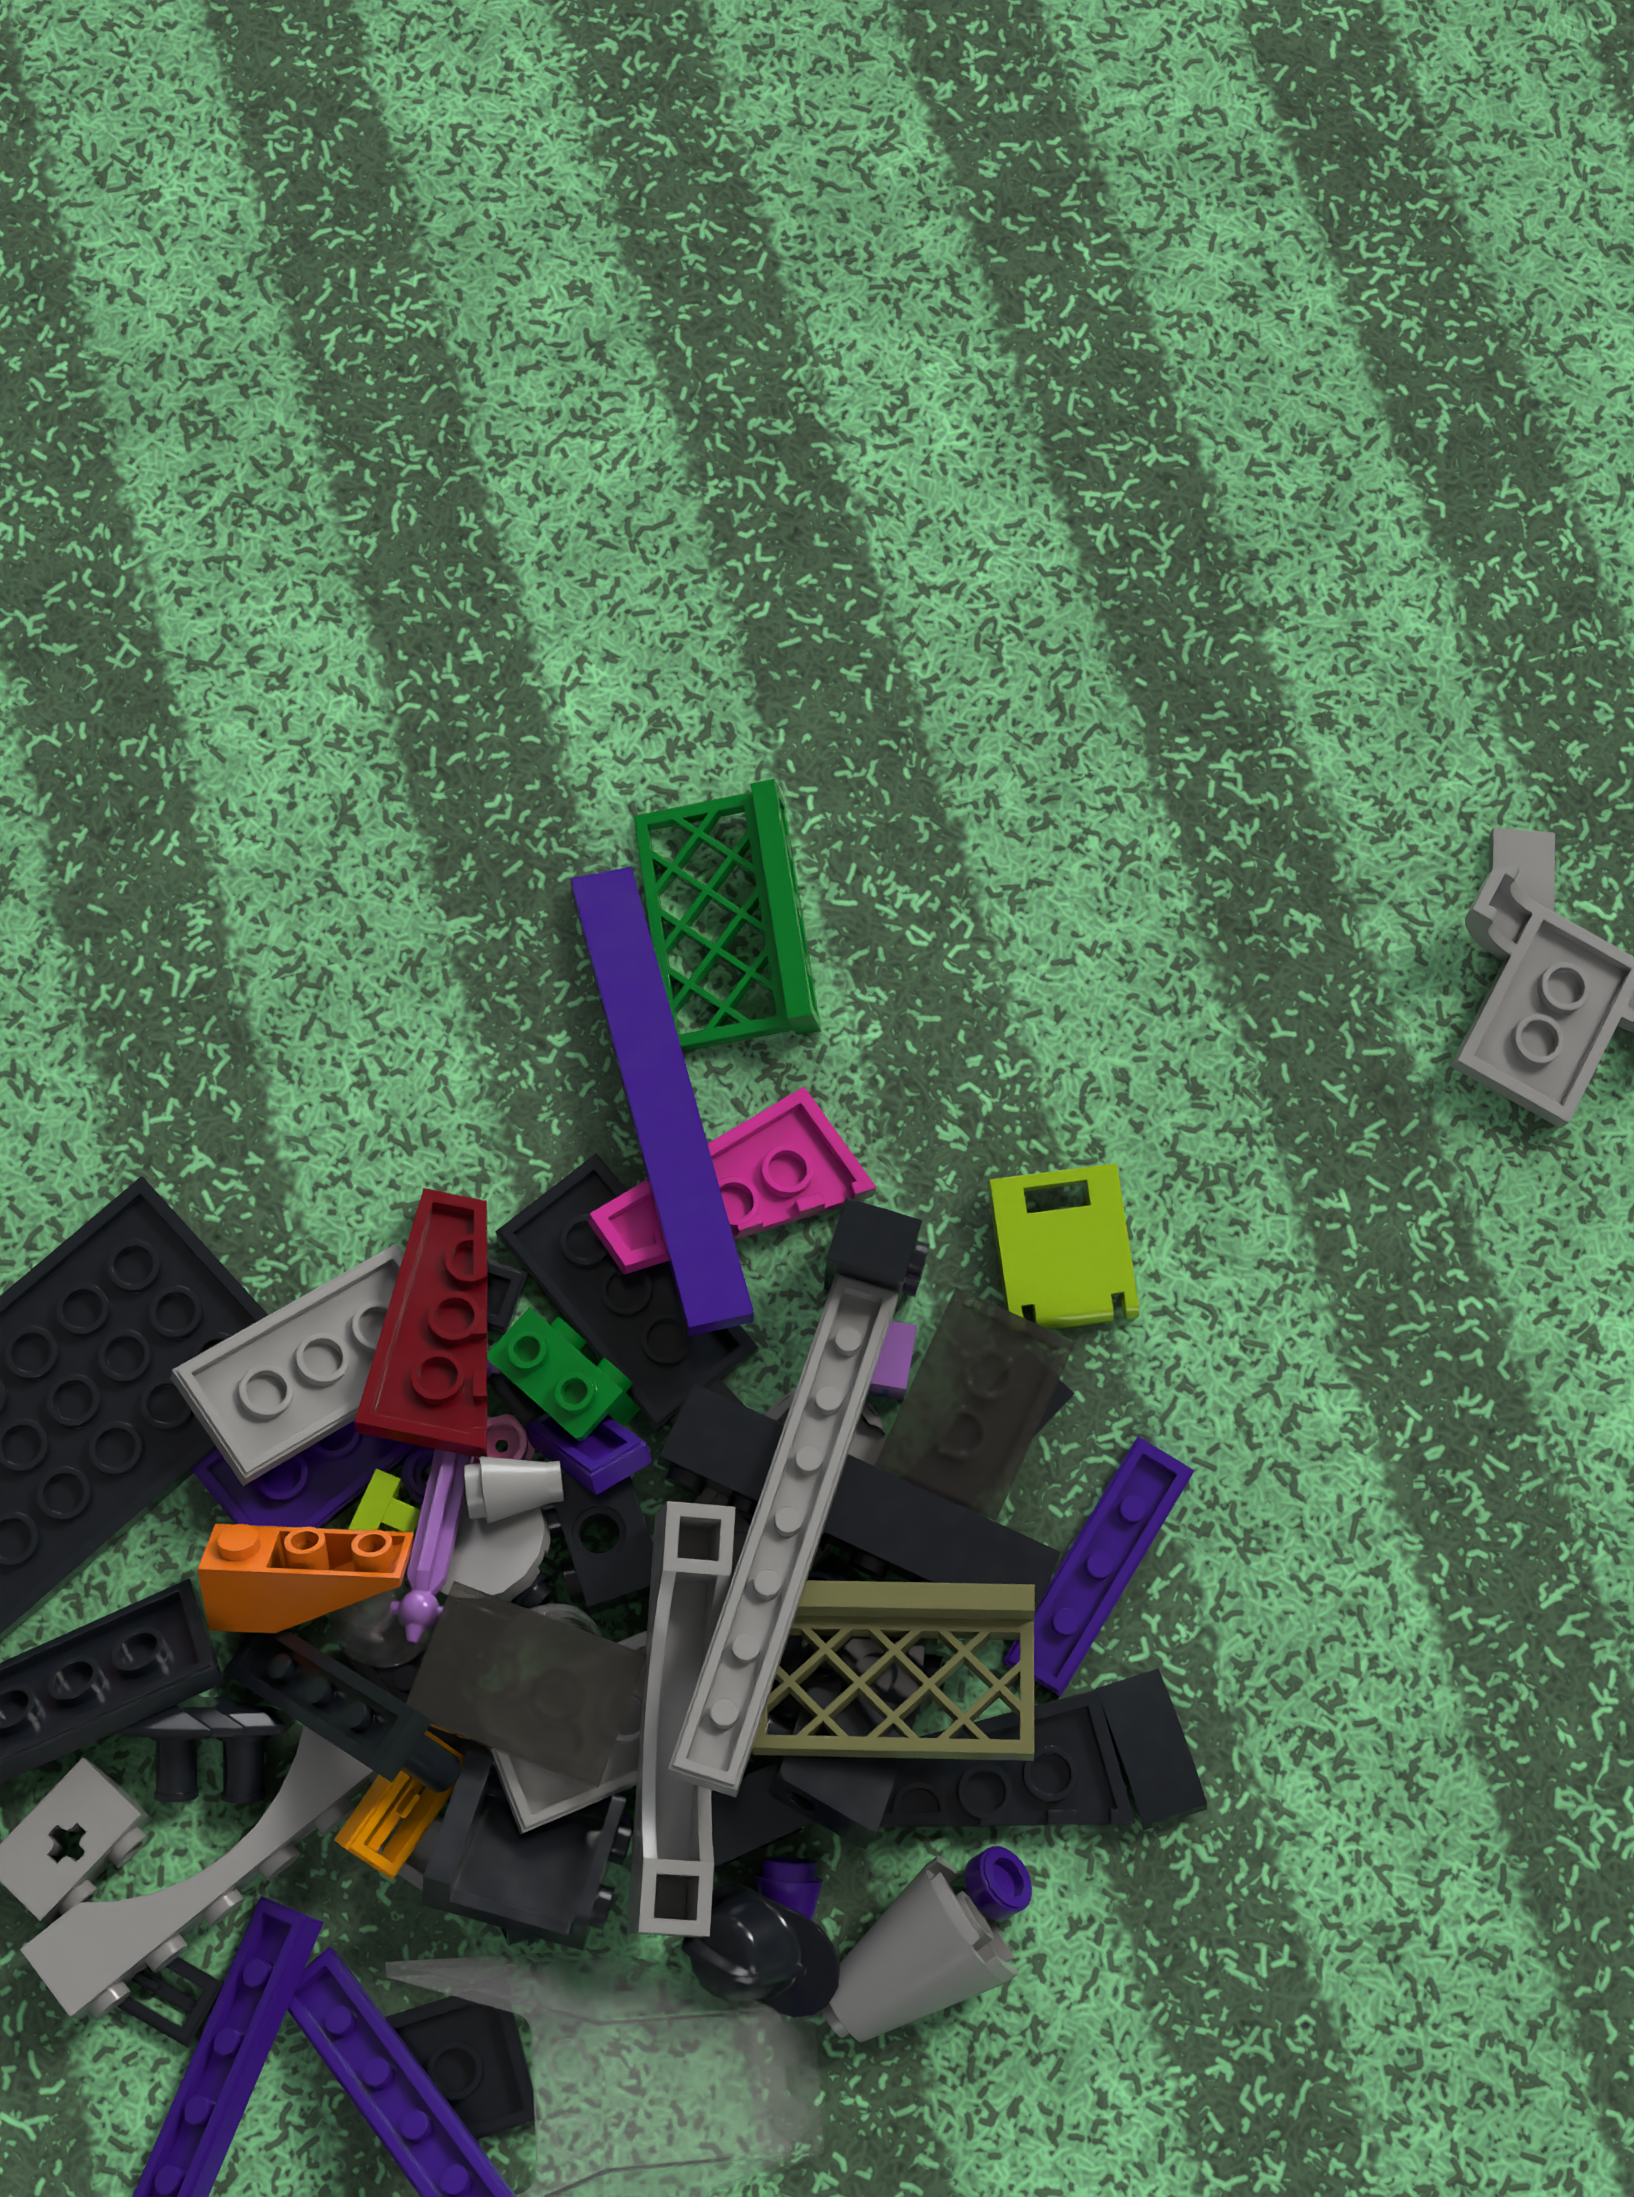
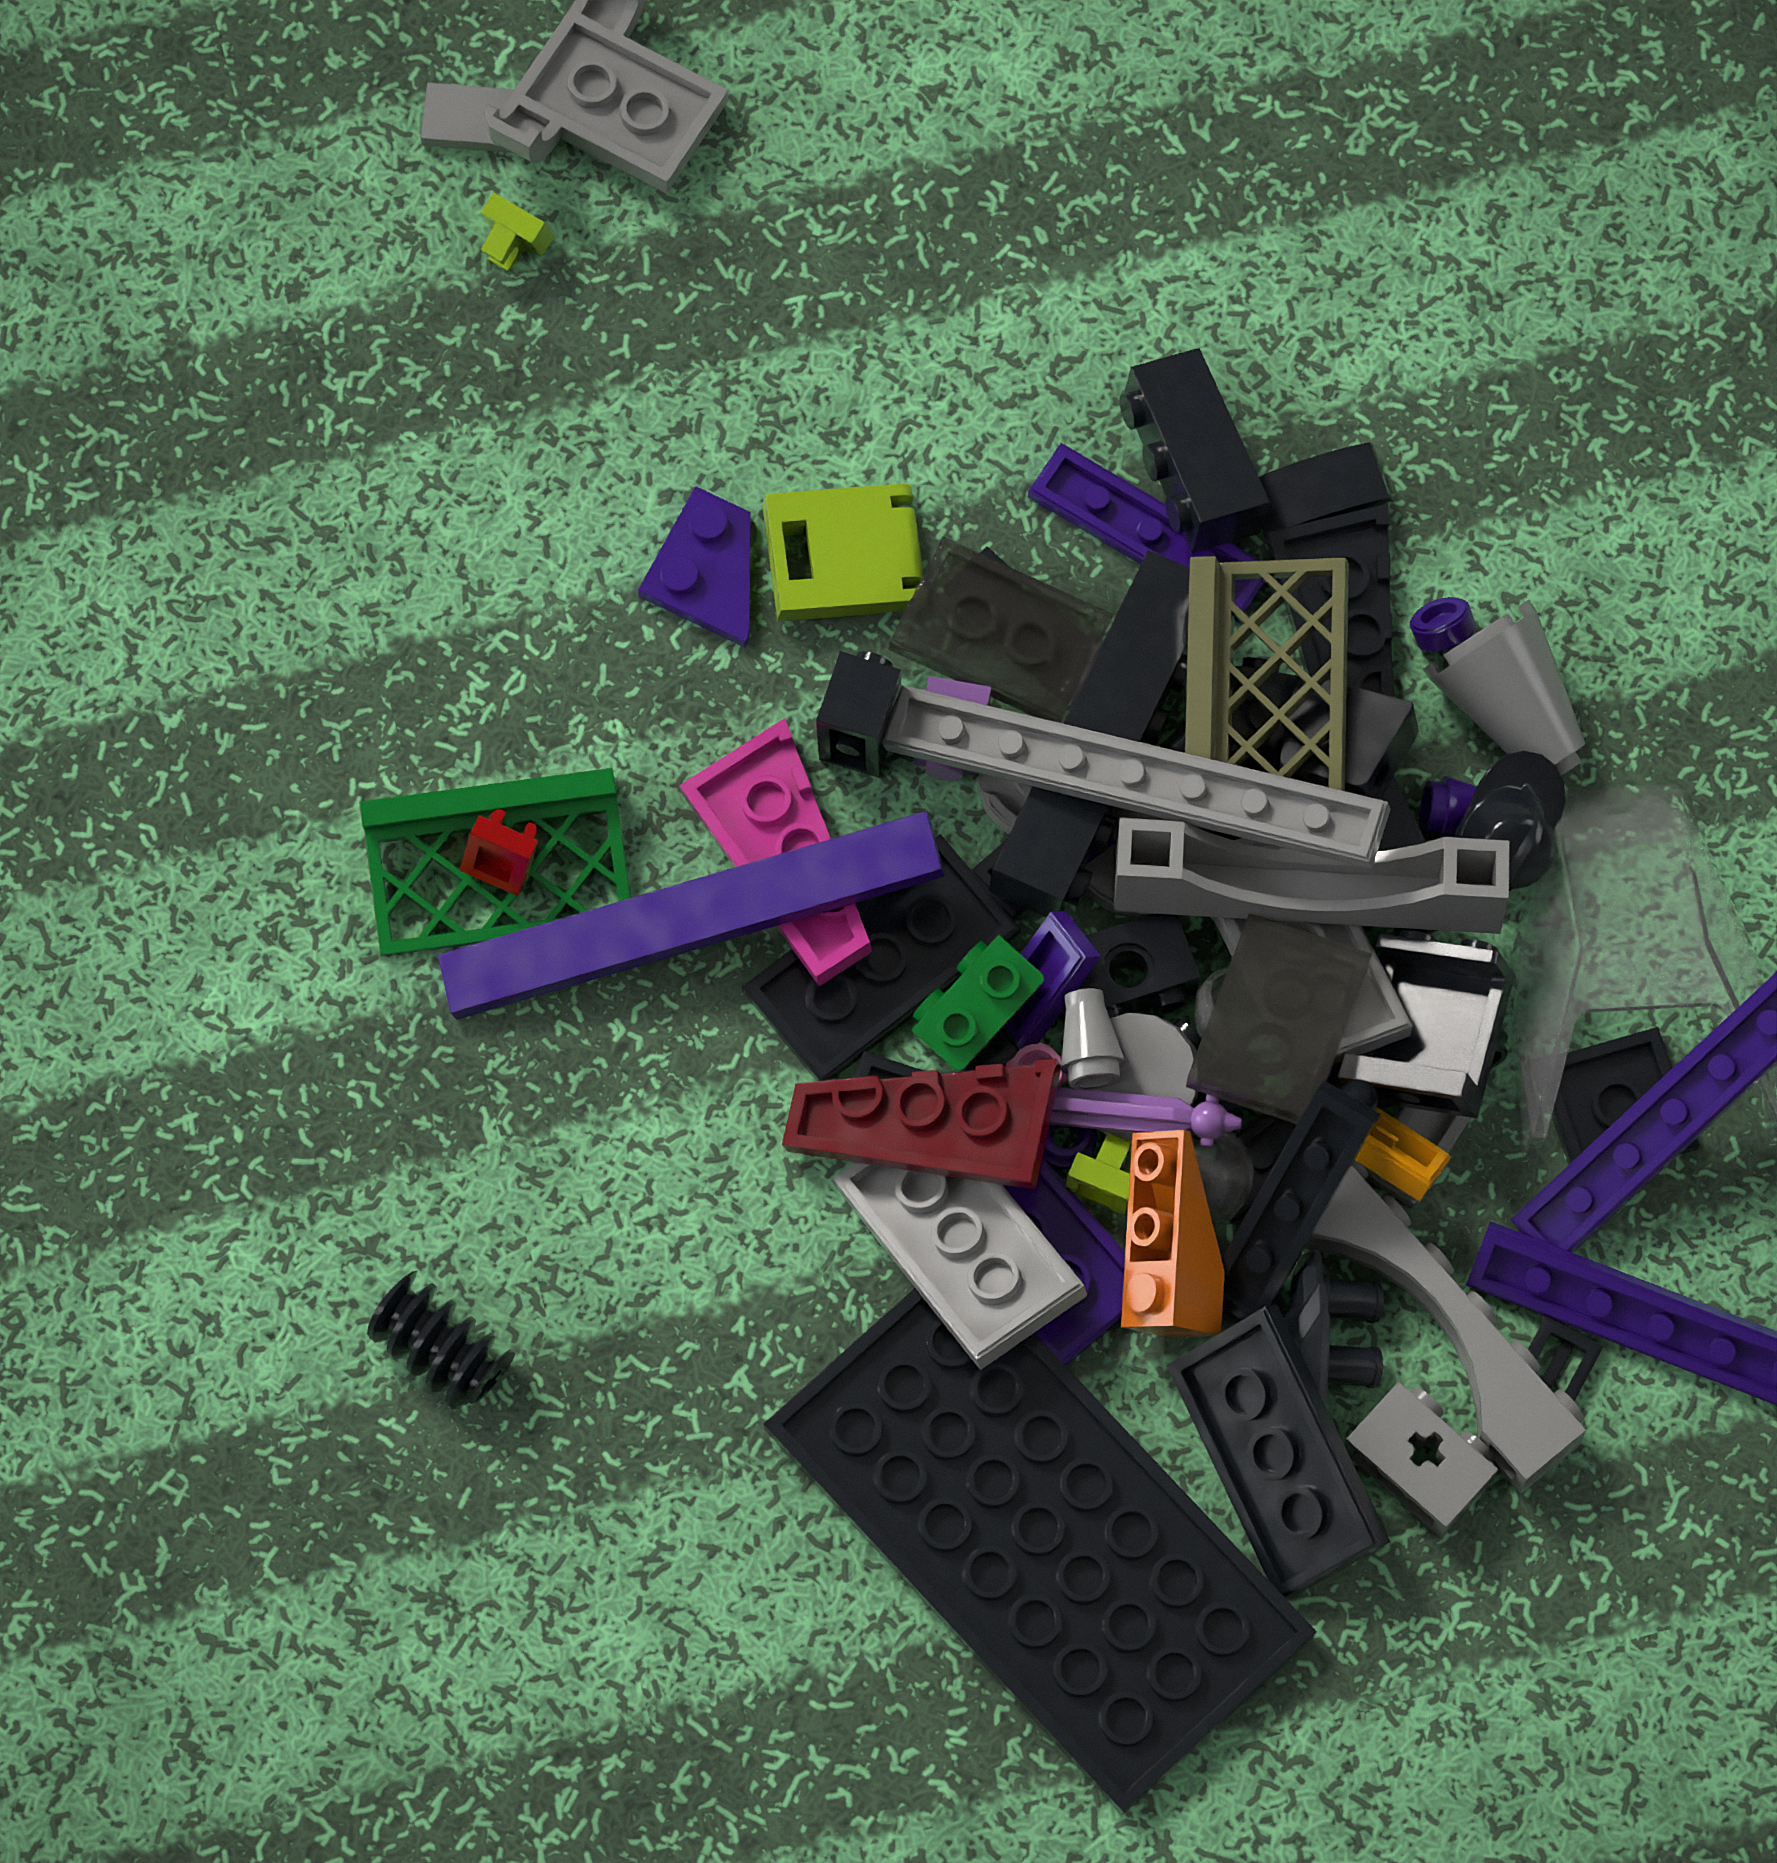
camera: 85 degrees left, 0 degrees up
none -> black piece [367,1270,515,1409]
none -> red tile [460,809,538,896]
none -> lime tile [480,192,555,272]
none -> dark purple wing [638,486,751,648]
none -> black brick [1119,347,1270,553]

